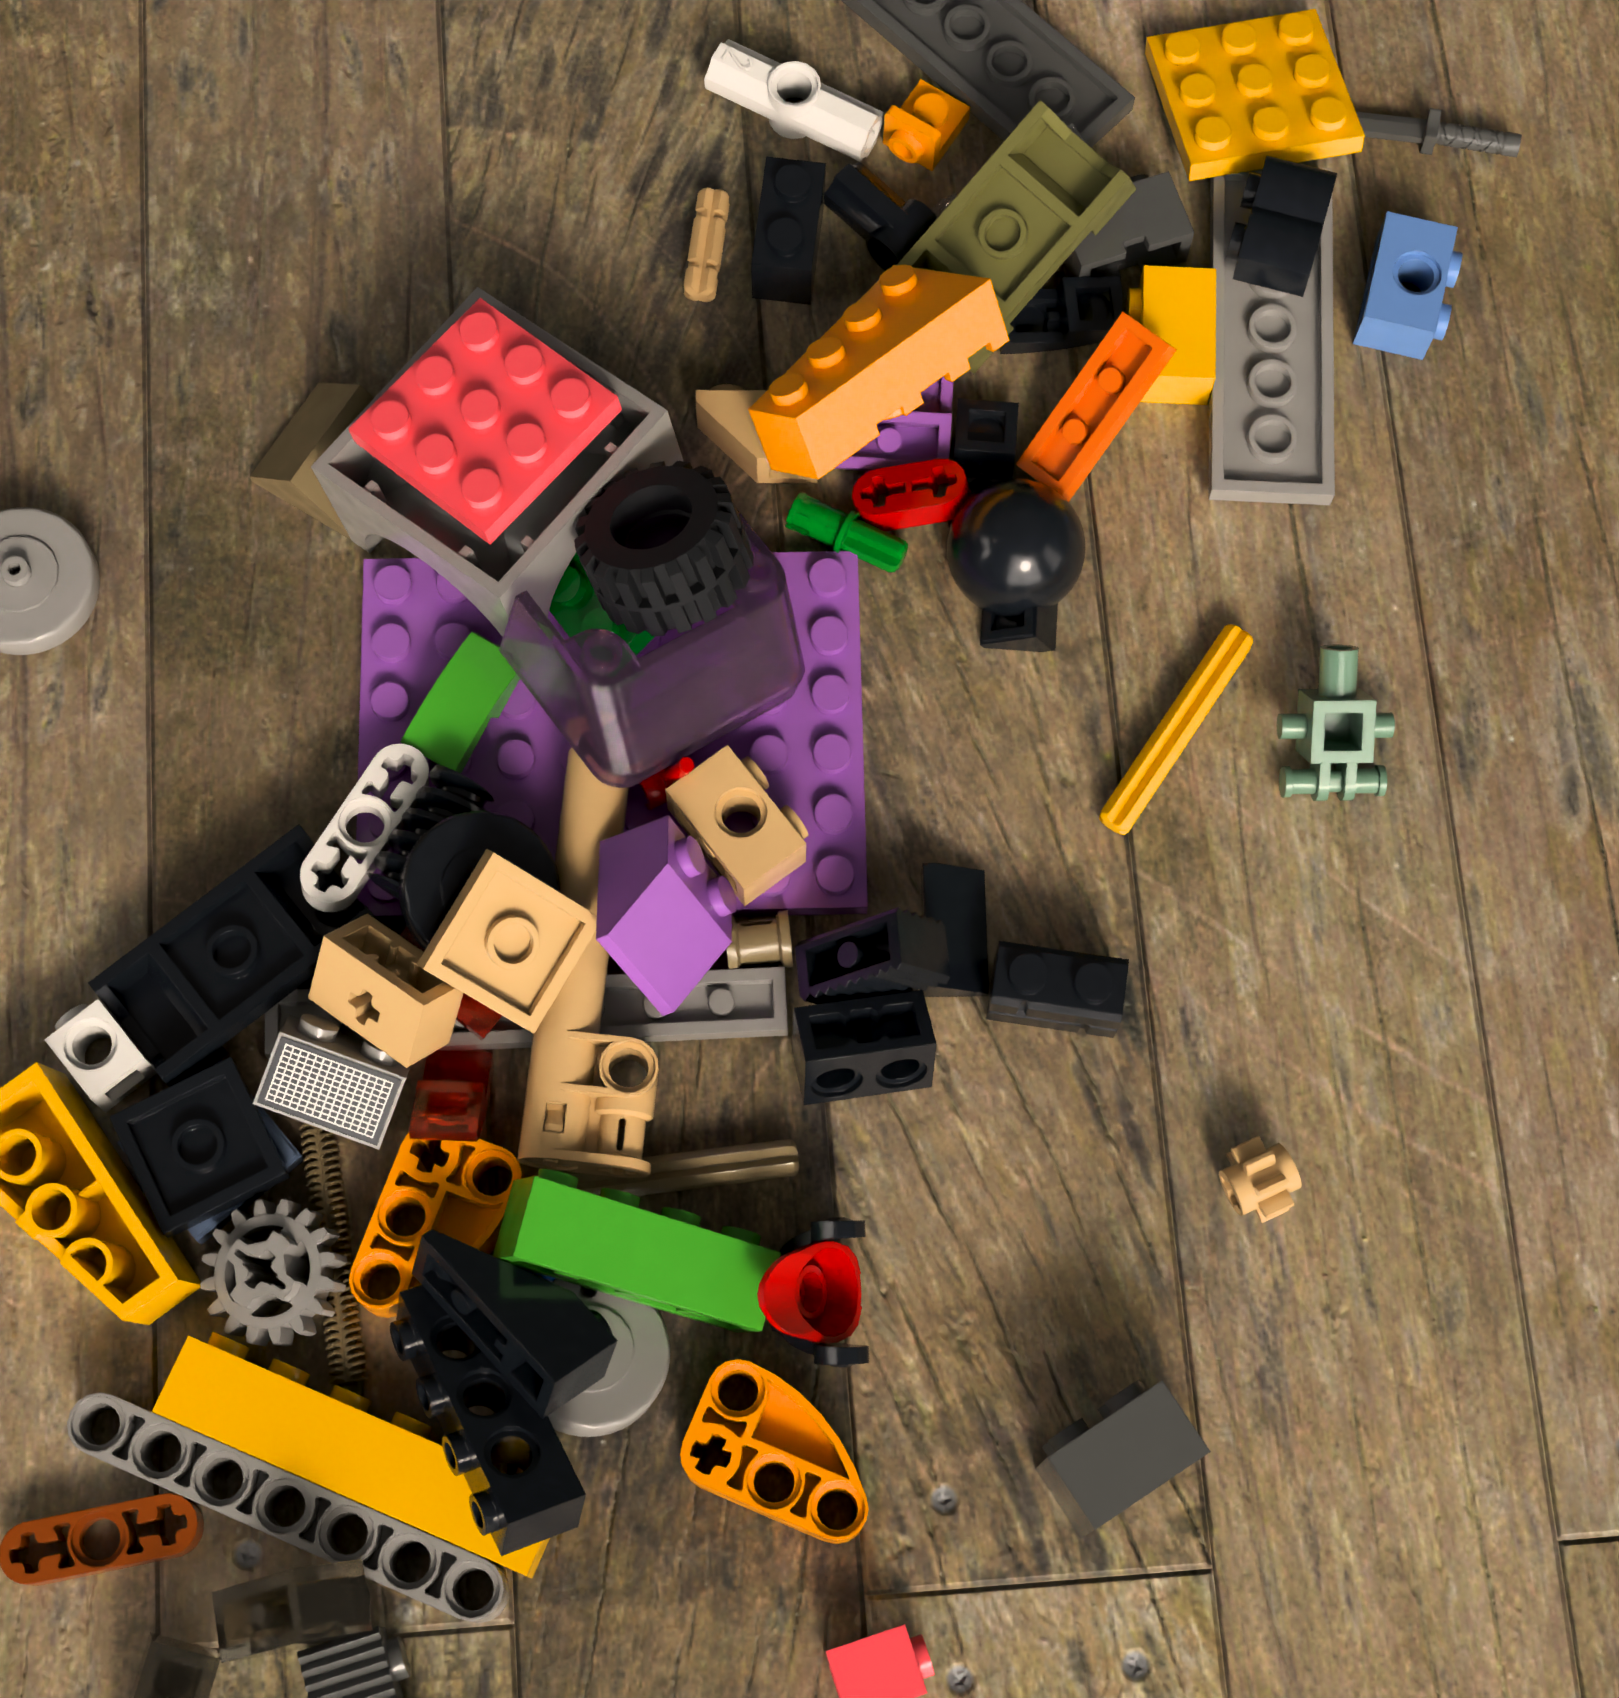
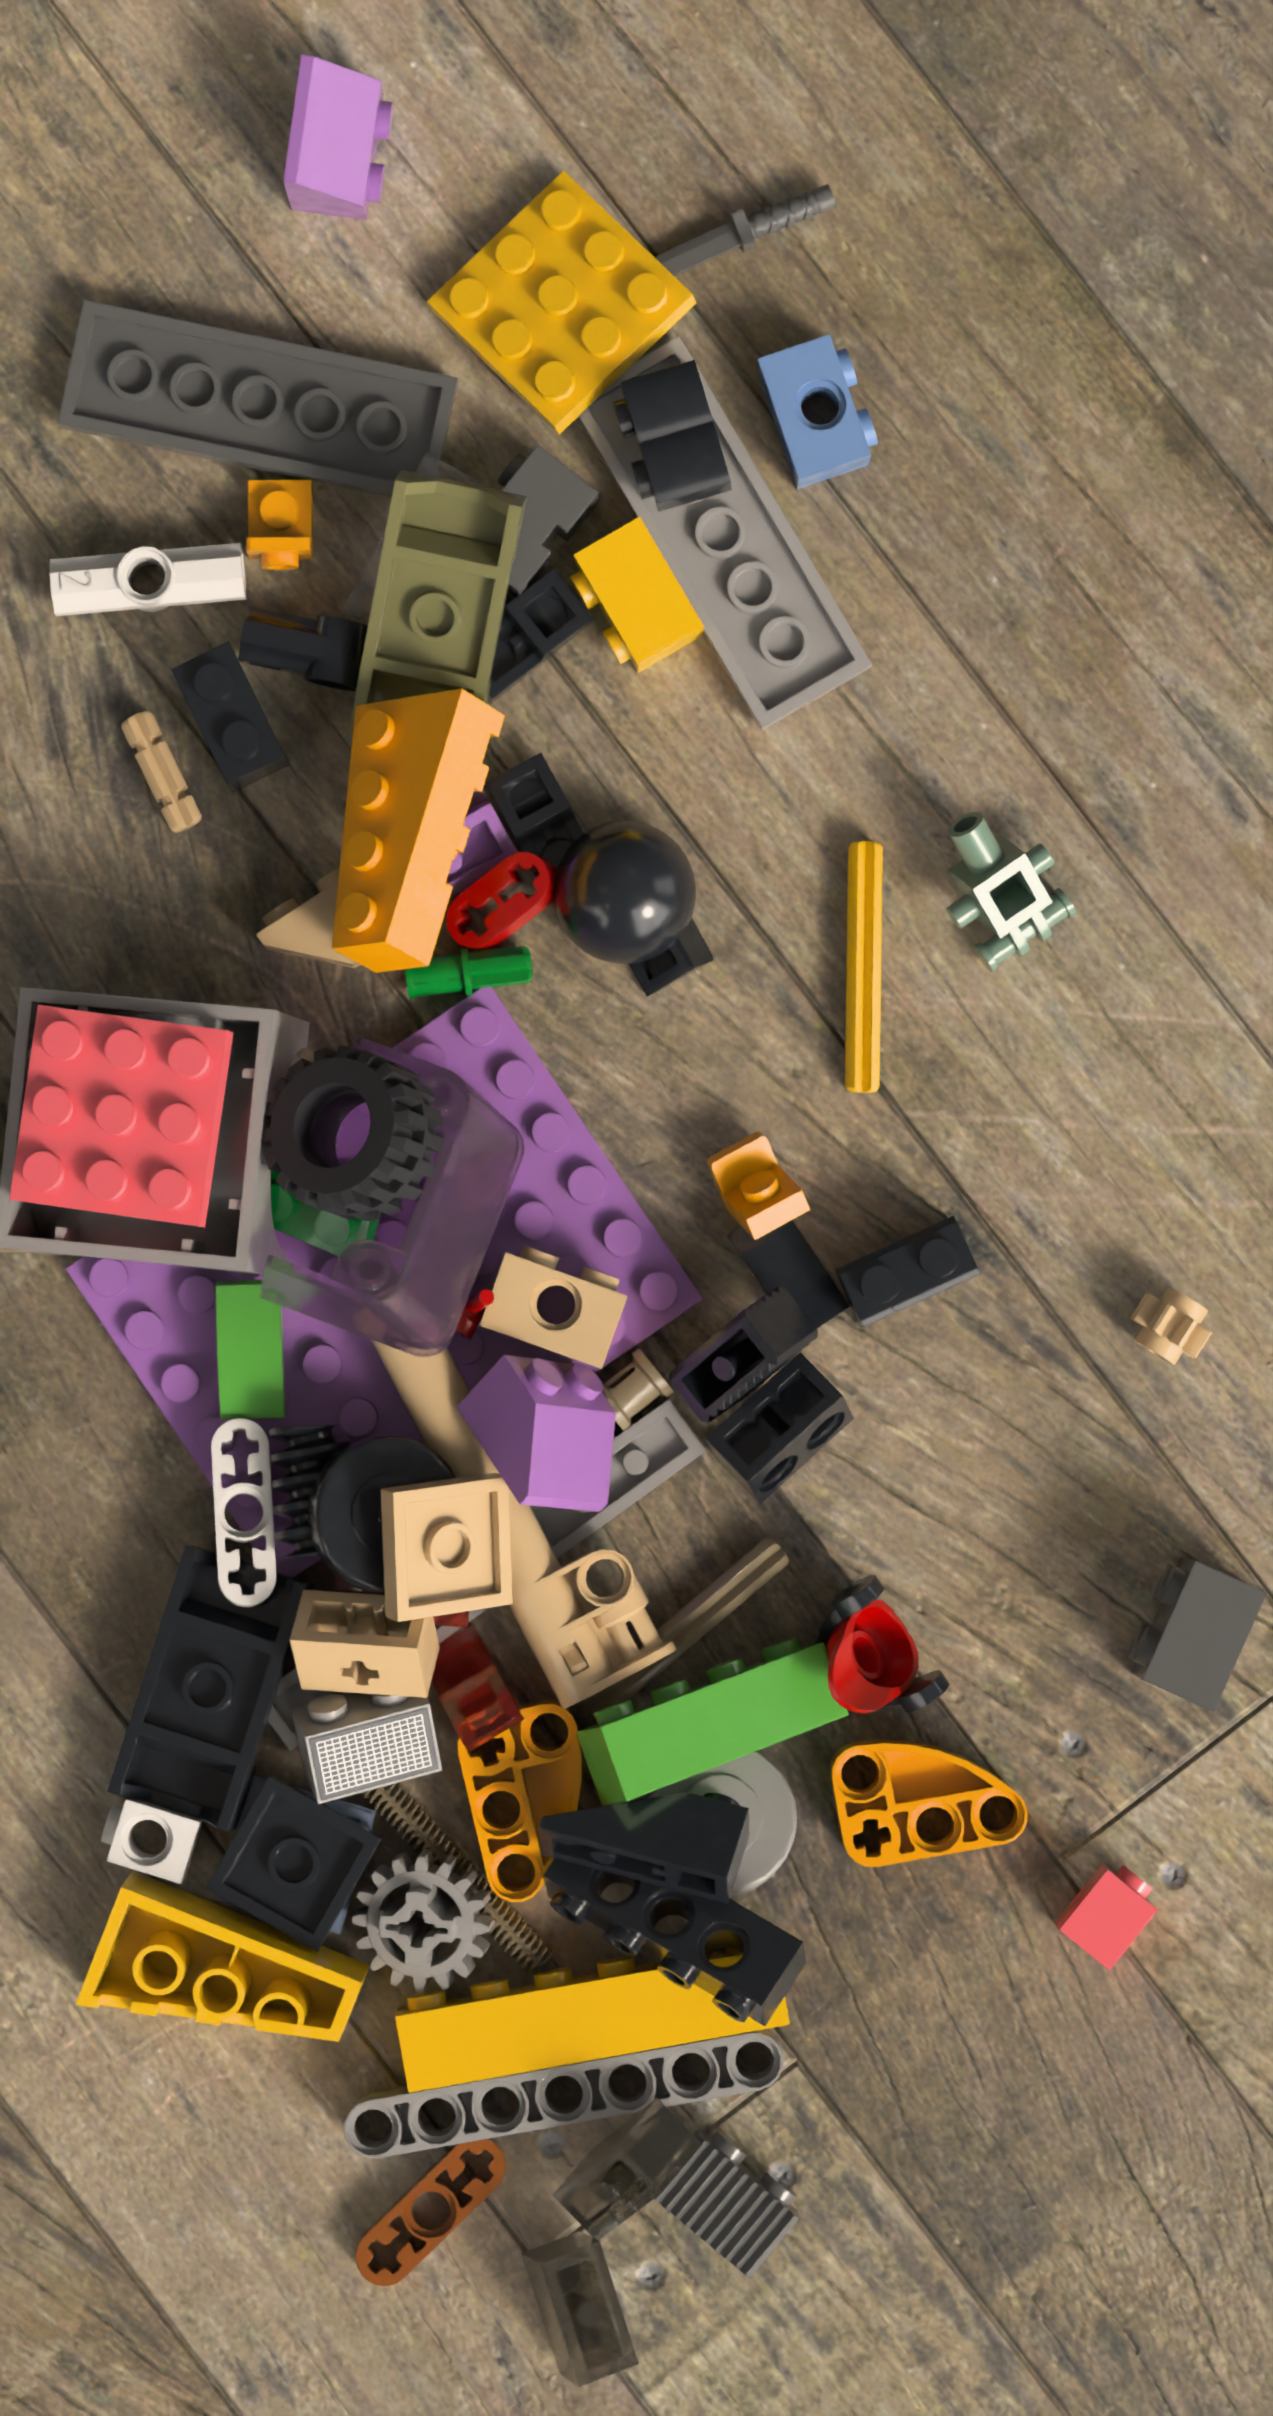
camera: 30 degrees left, 15 degrees up
orange plate [1016,312,1177,502] -> none
none -> light orange bracket [707,1132,810,1240]

